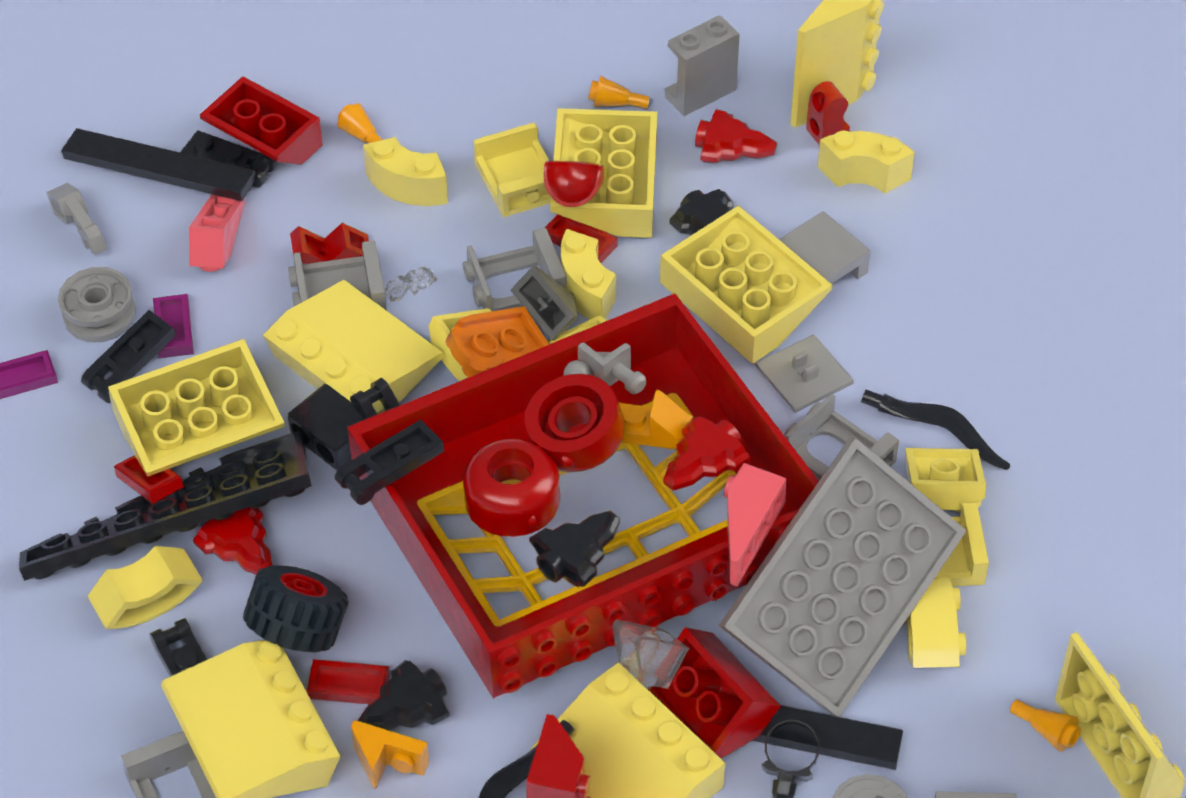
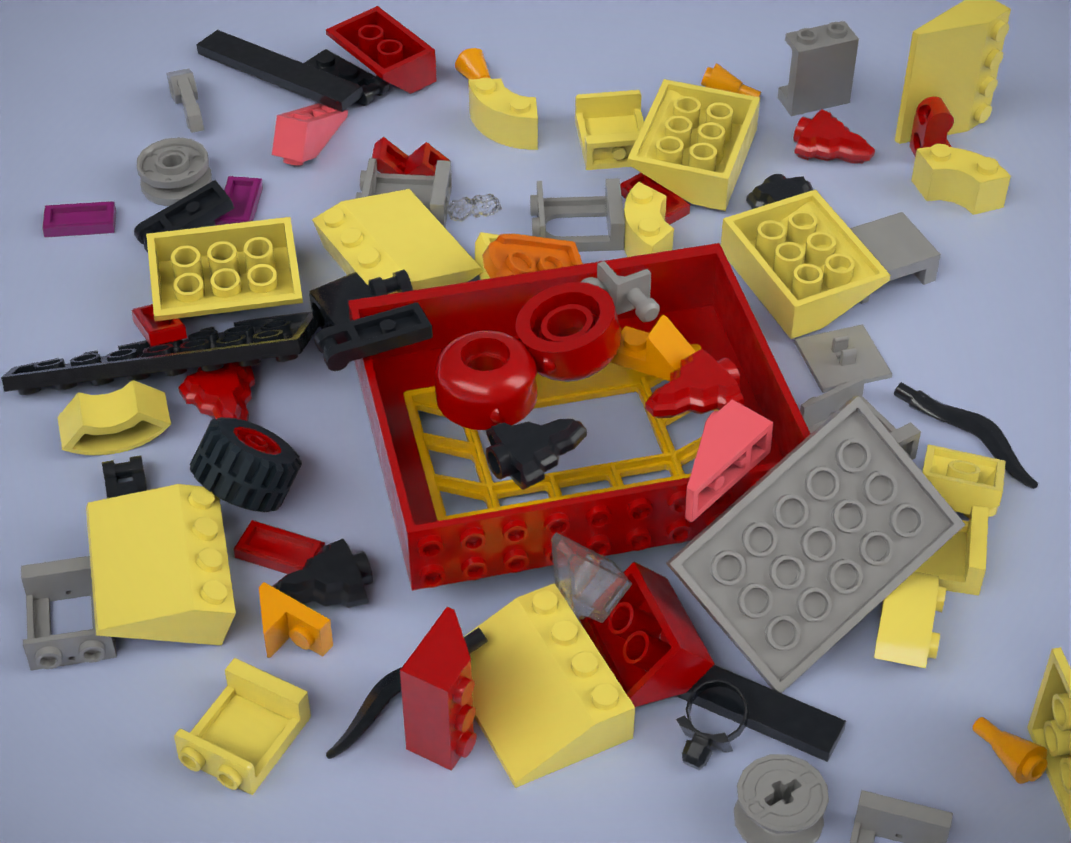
camera: 15 degrees right, 5 degrees down
dark grey slope [510,266,578,341] -> none
red helmet [543,161,604,207] -> none

